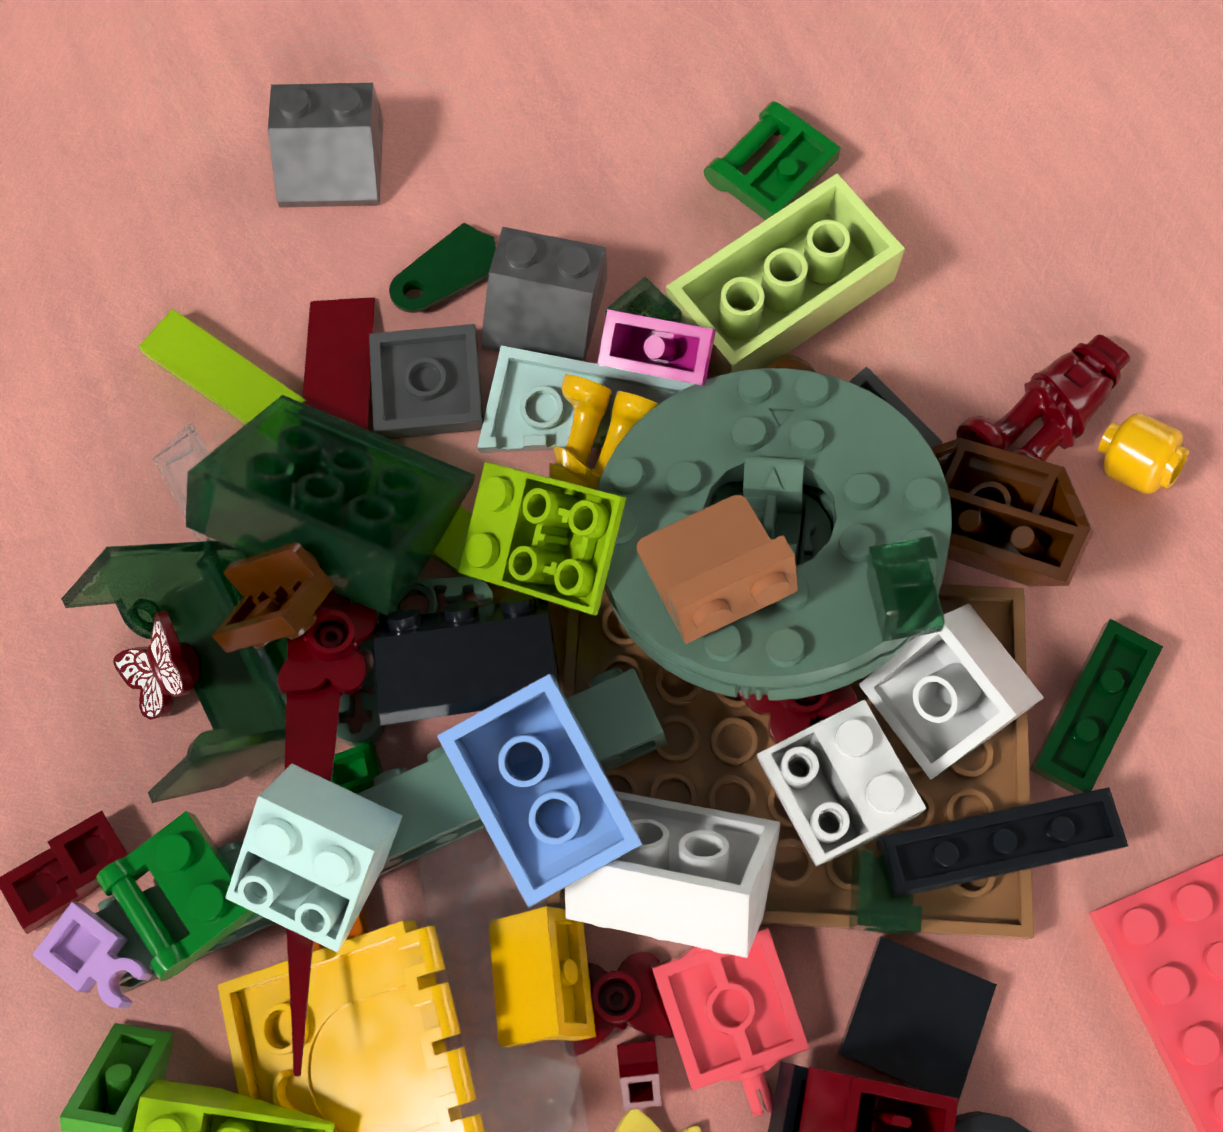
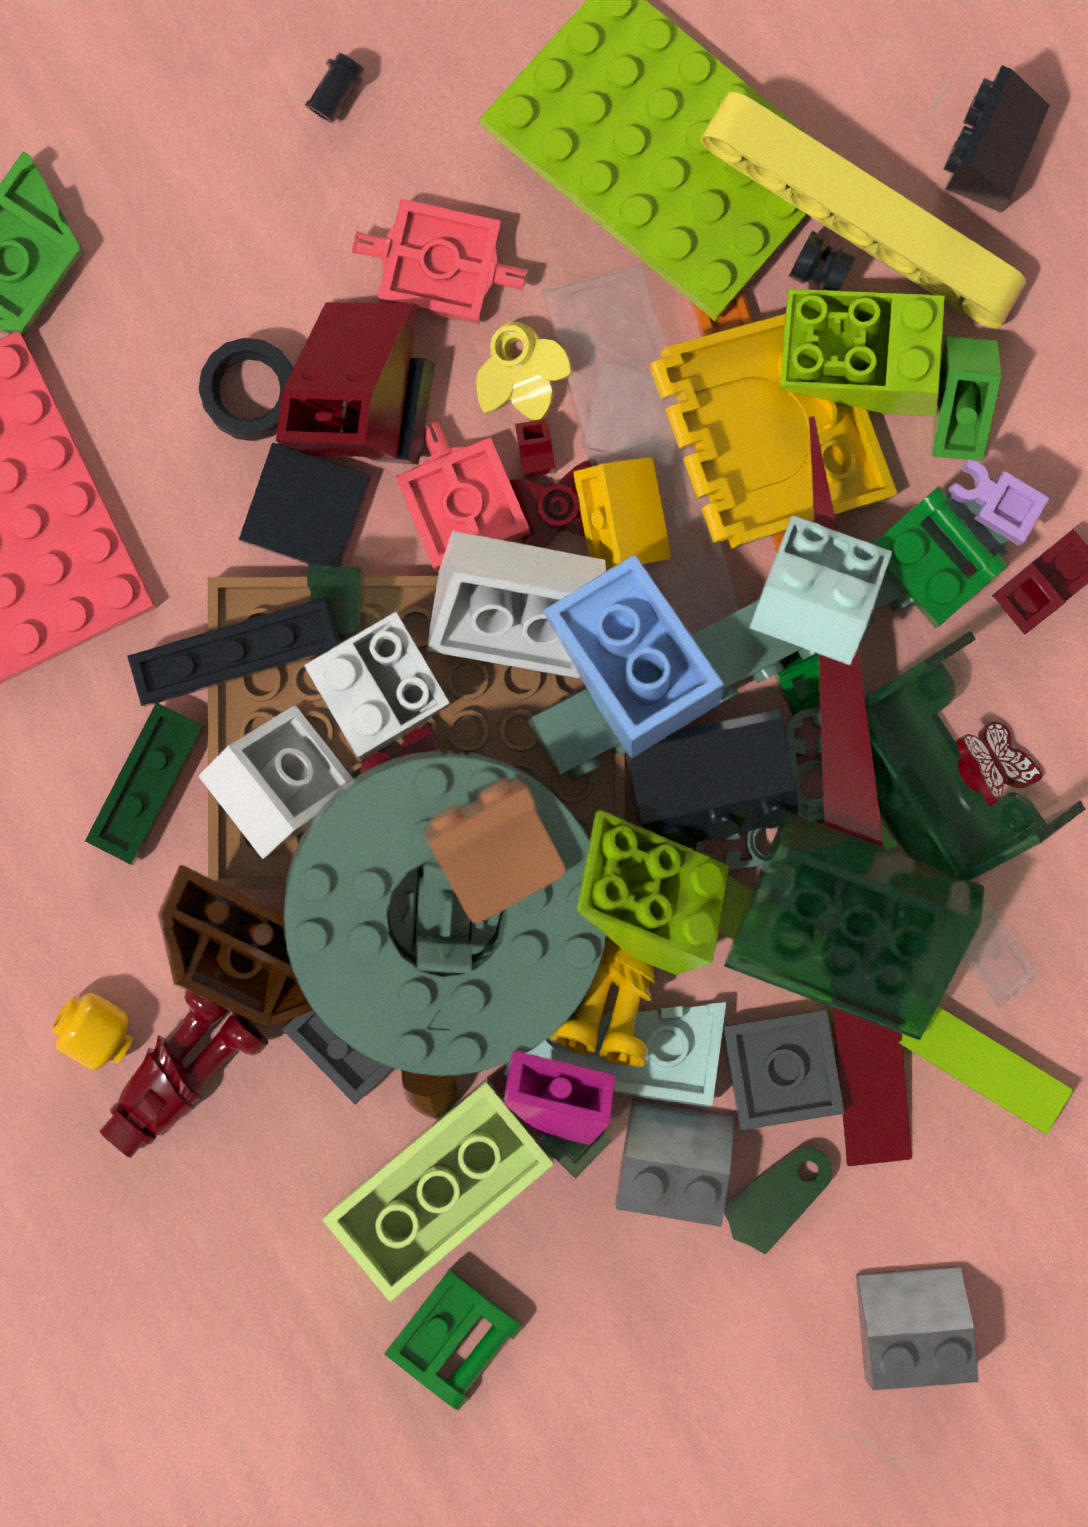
camera: 170 degrees right, 15 degrees up
reddish brown bracket [212,542,335,653] -> none
dark red animal [277,593,377,694] -> none
clear green panel [866,536,945,642] -> none

